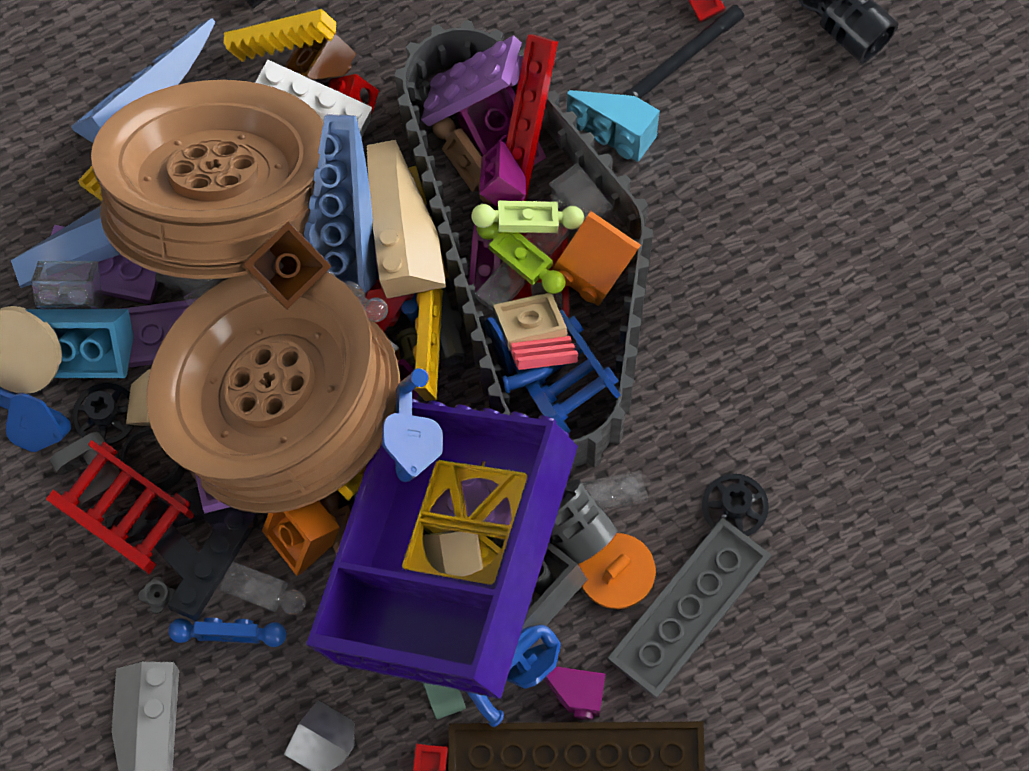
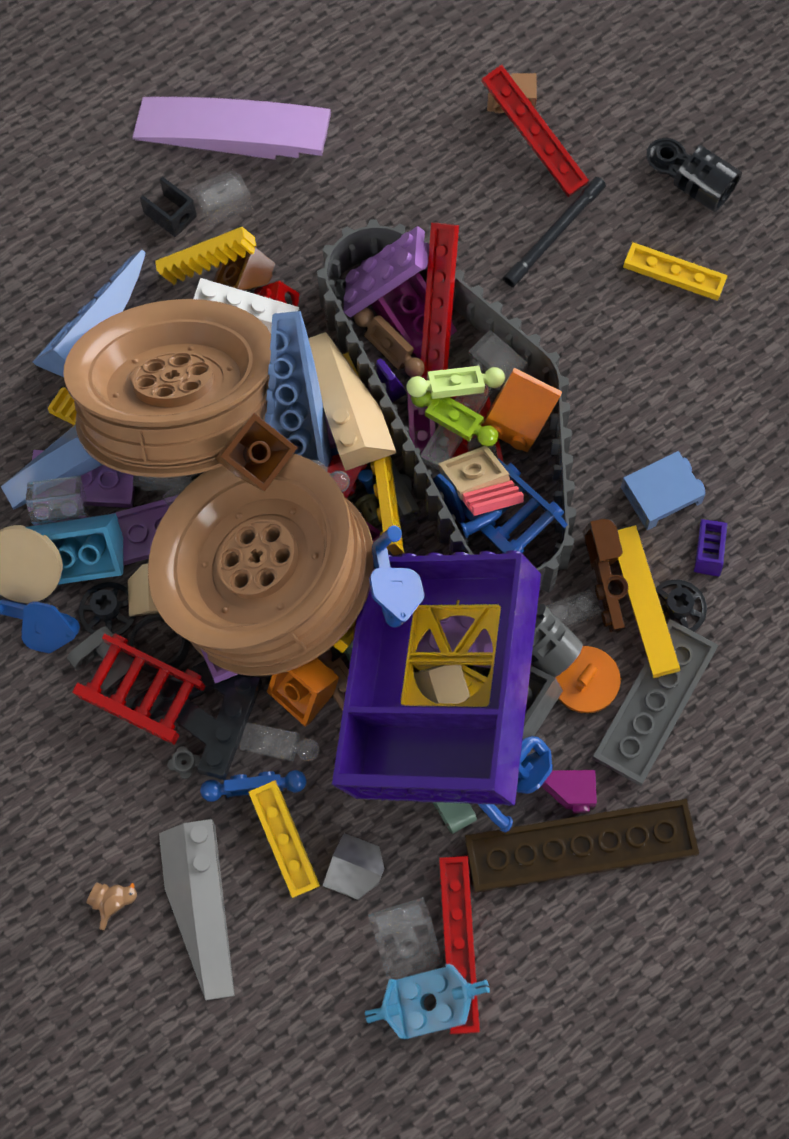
camera: 10 degrees left, 0 degrees up
magenta slope [479,141,526,207] -> none
medium azure slope [567,90,659,162] -> none
none -> medium nougat animal [87,883,137,930]
none -> yellow plate [249,780,320,898]
none -> dark purple slope [376,358,406,402]
none -> reddish brown plate [582,519,628,632]
none -> yellow tile [618,525,680,678]
none -> medium blue panel [621,451,705,530]
none -> yellow plate [623,243,728,301]
none -> dark purple slope [694,519,728,577]

